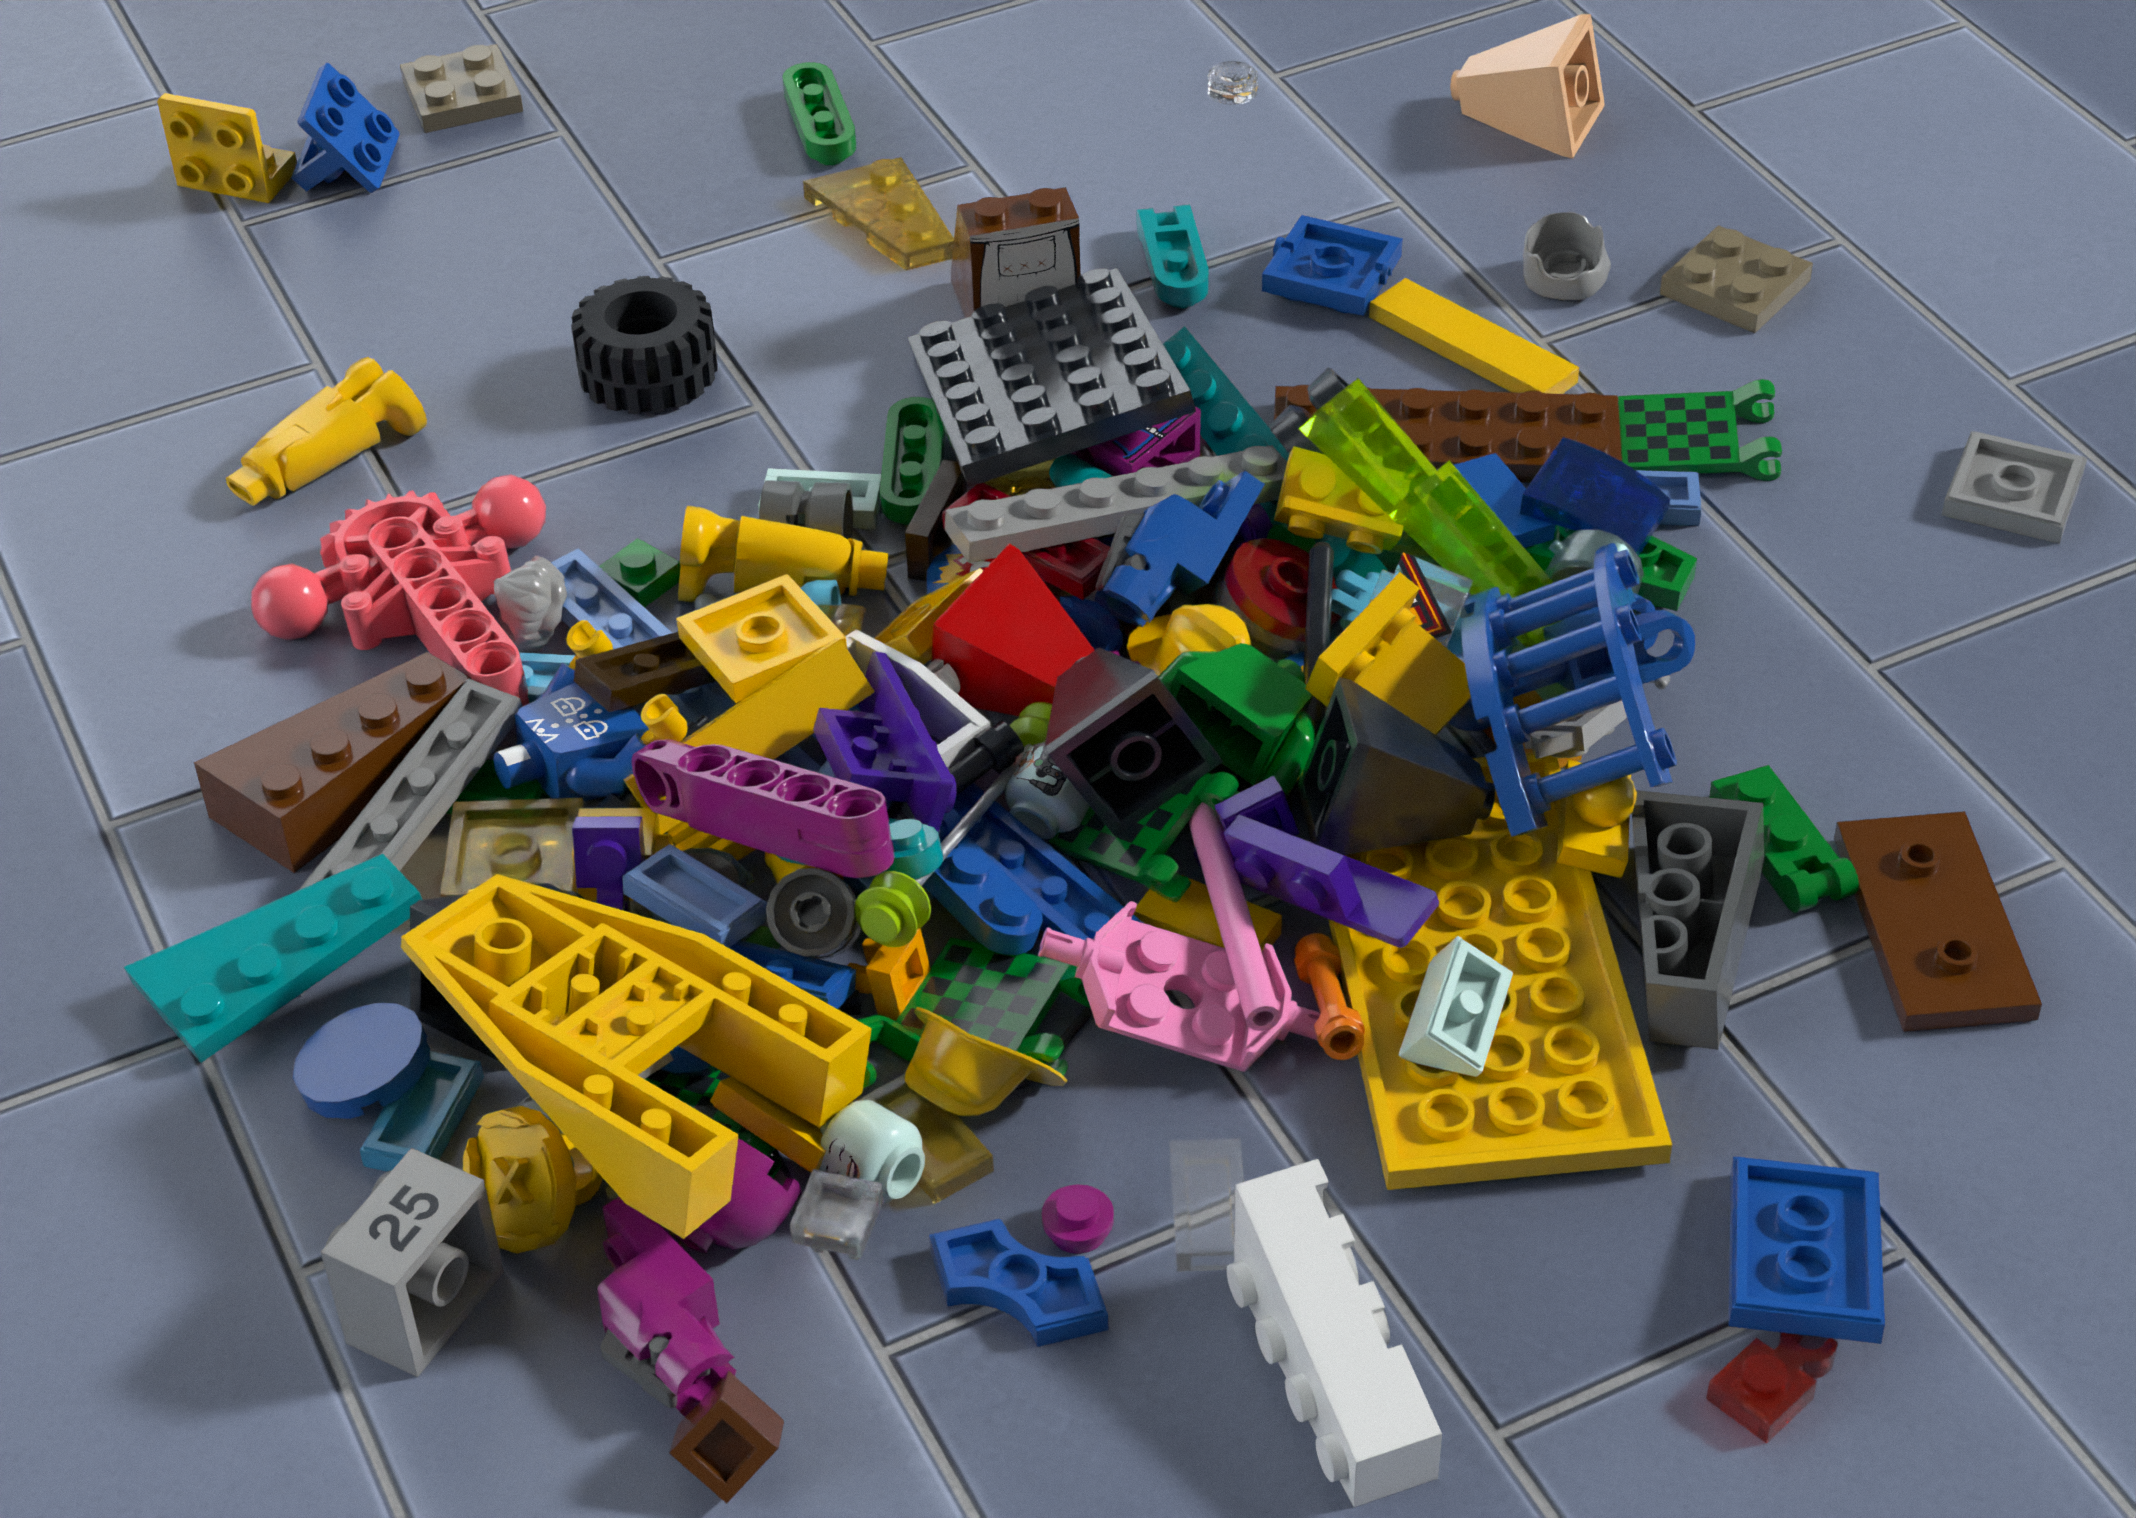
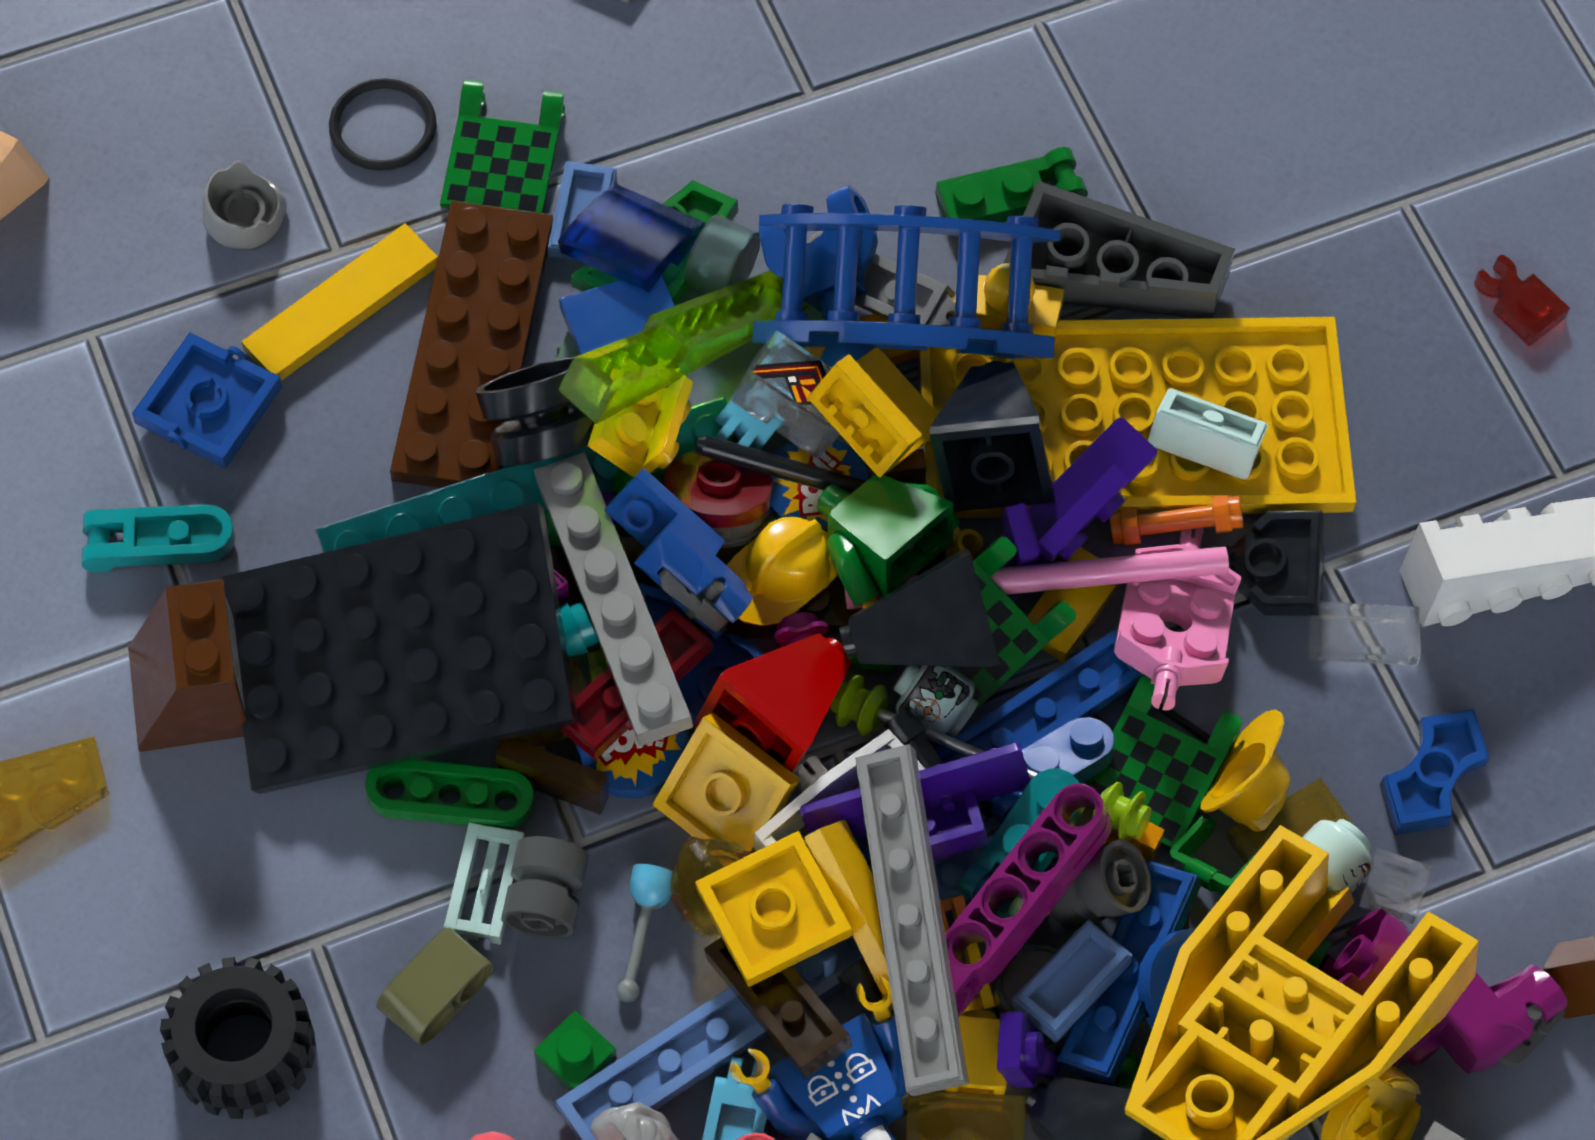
camera: 90 degrees left, 20 degrees up
yellow piece [678,506,888,602] -> none
magenta plate [1042,1184,1114,1254] -> none
dark tan plate [1660,225,1813,333] -> none
blue tile [1729,1157,1885,1344] -> none
reddish brown plate [1834,811,2042,1032] -> none
none -> black tyre [329,78,437,171]
none -> olive beam [376,927,494,1046]
none -> light grey tile [855,744,969,1096]
none -> black plate [1226,511,1325,616]

